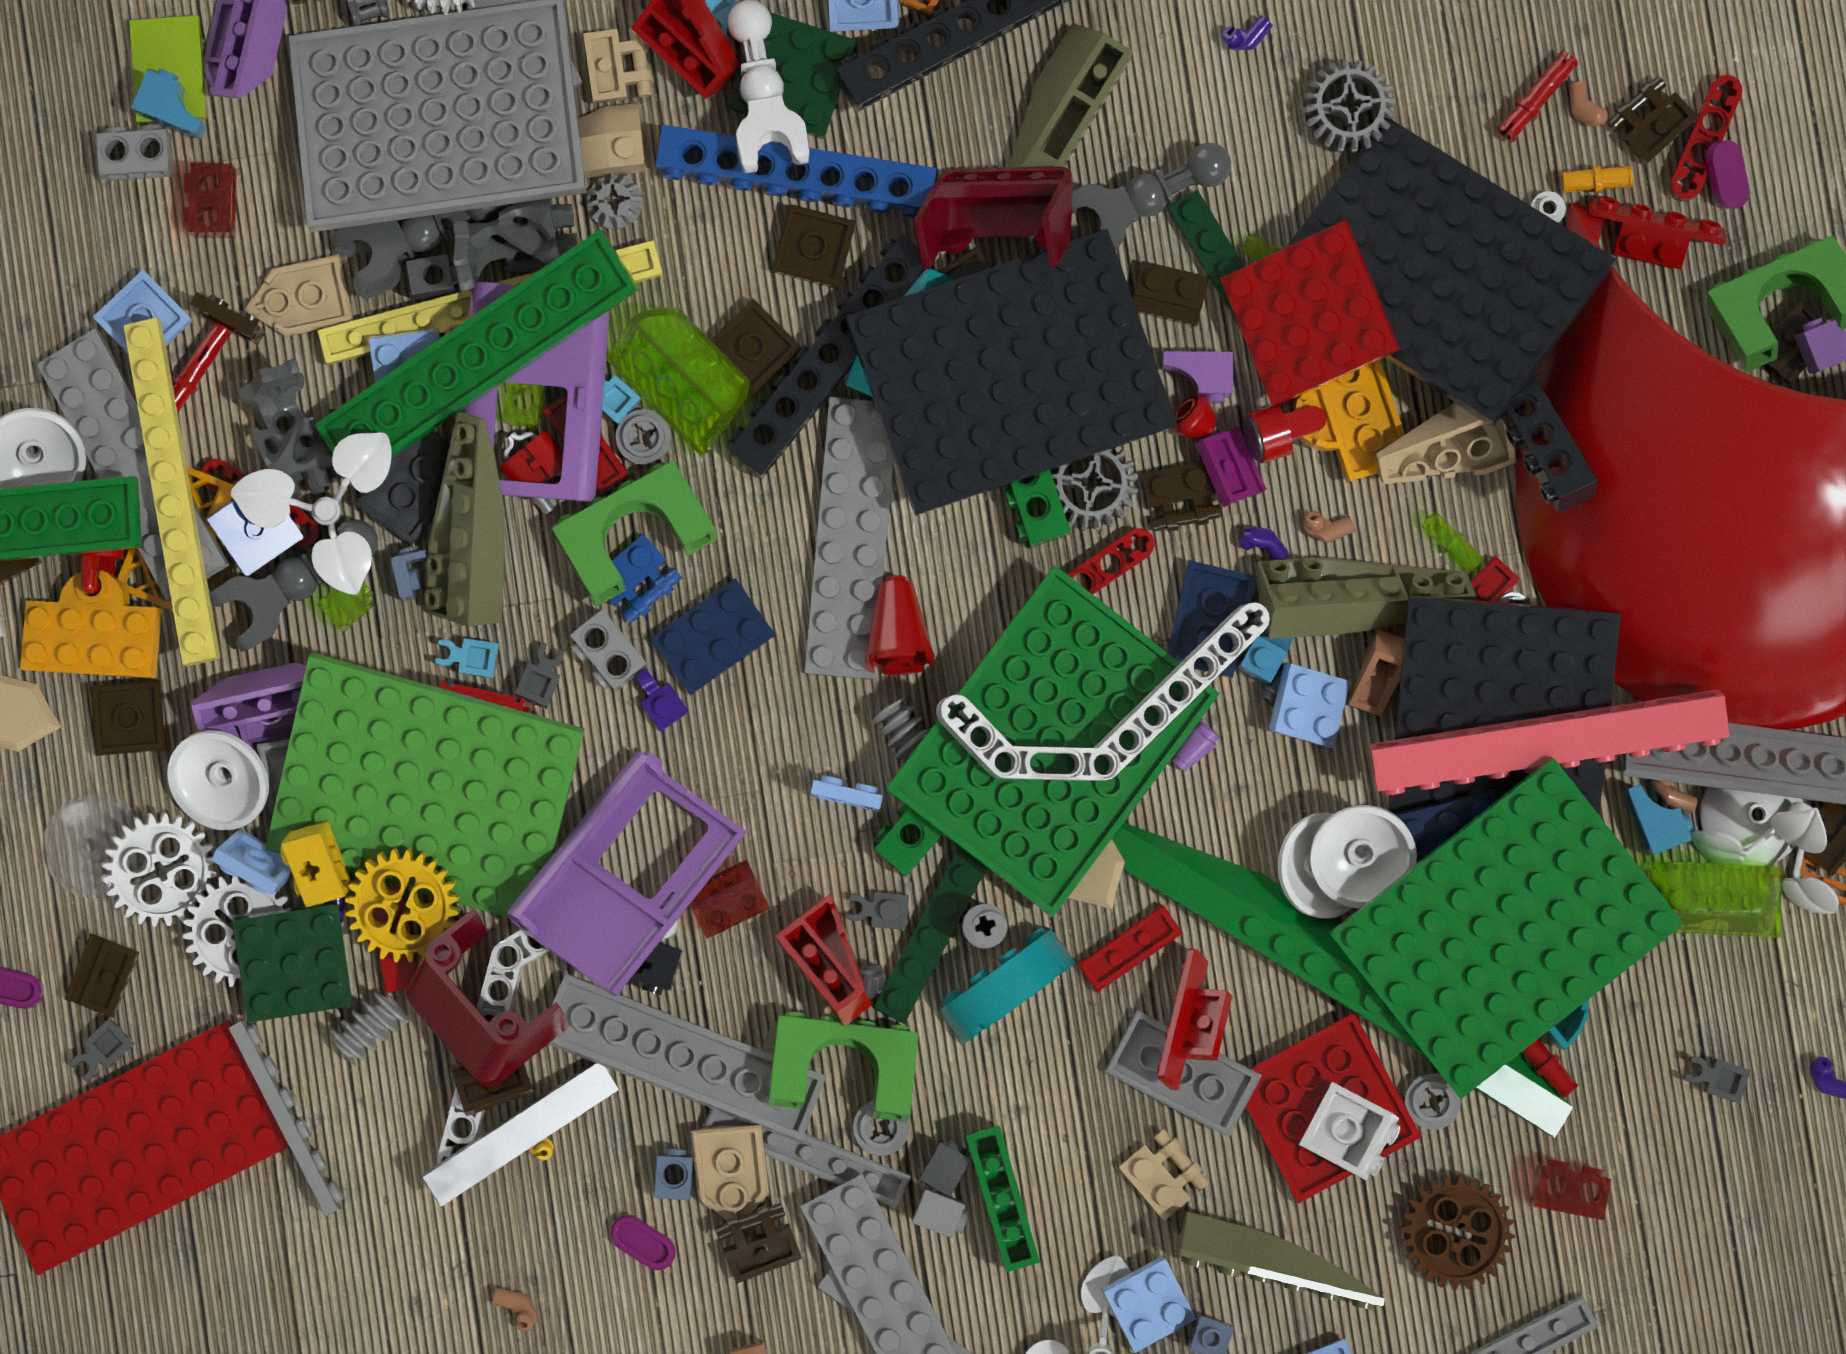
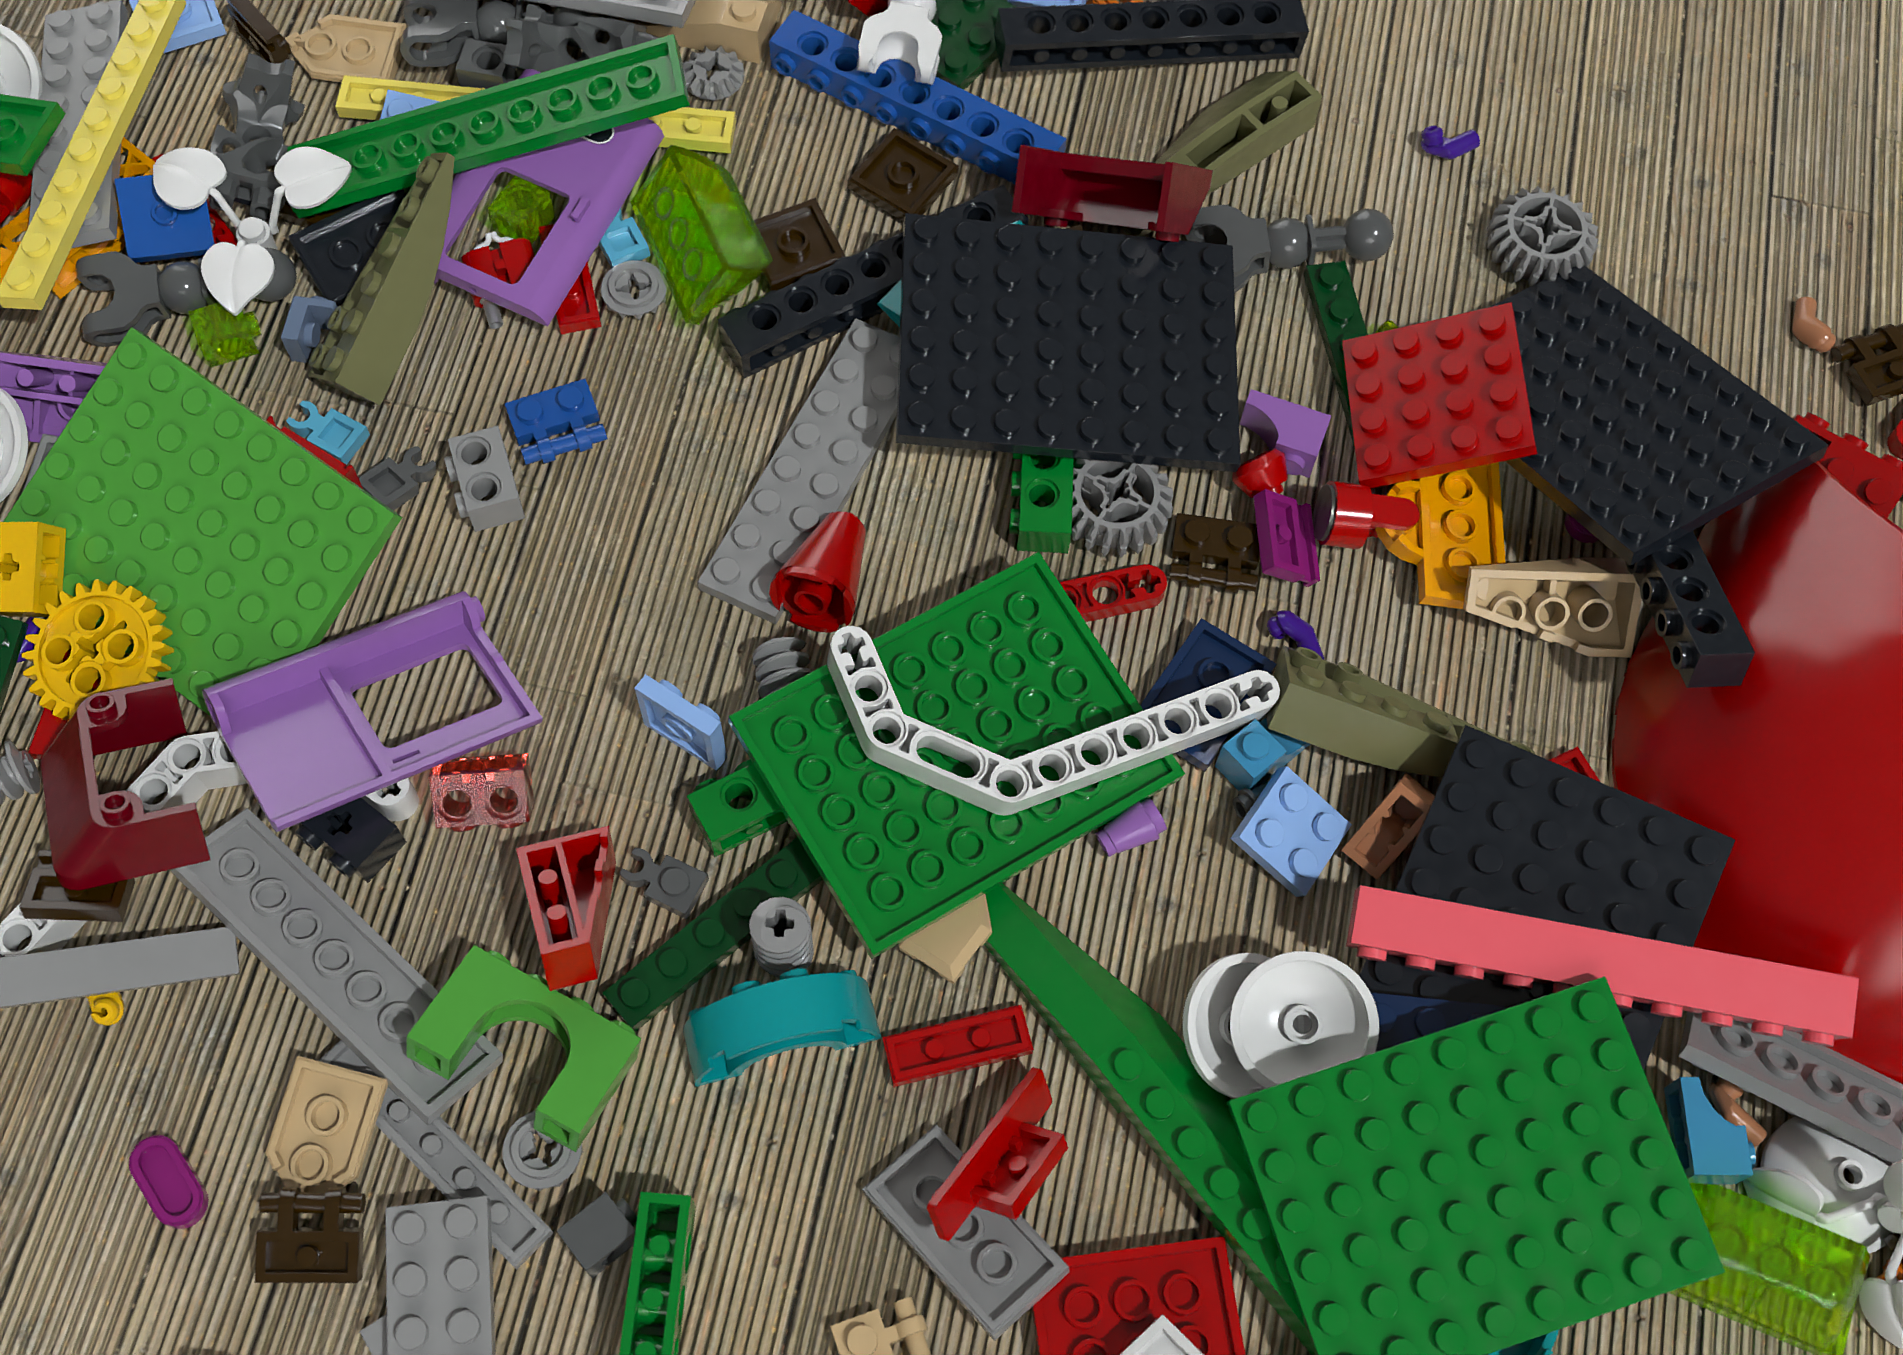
camera: 25 degrees right, 20 degrees down
red pin [172,321,232,413] -> none
bright green arch [552,460,717,607] -> none
dark purple plate [635,668,689,731] -> none
dark blue plate [650,578,776,696] -> none
sand blue brick [654,1148,694,1201] -> none
dark grey plate [860,964,886,999] -> none
light grey brick [912,1187,969,1238] -> none
dark brown plate [1133,261,1209,327] -> none
nougat arm [1303,511,1356,543] -> none
clear neon green axle [1422,512,1484,574] -> none
red pin [1496,50,1579,142] -> none
light orange pin [1561,165,1633,194] -> none

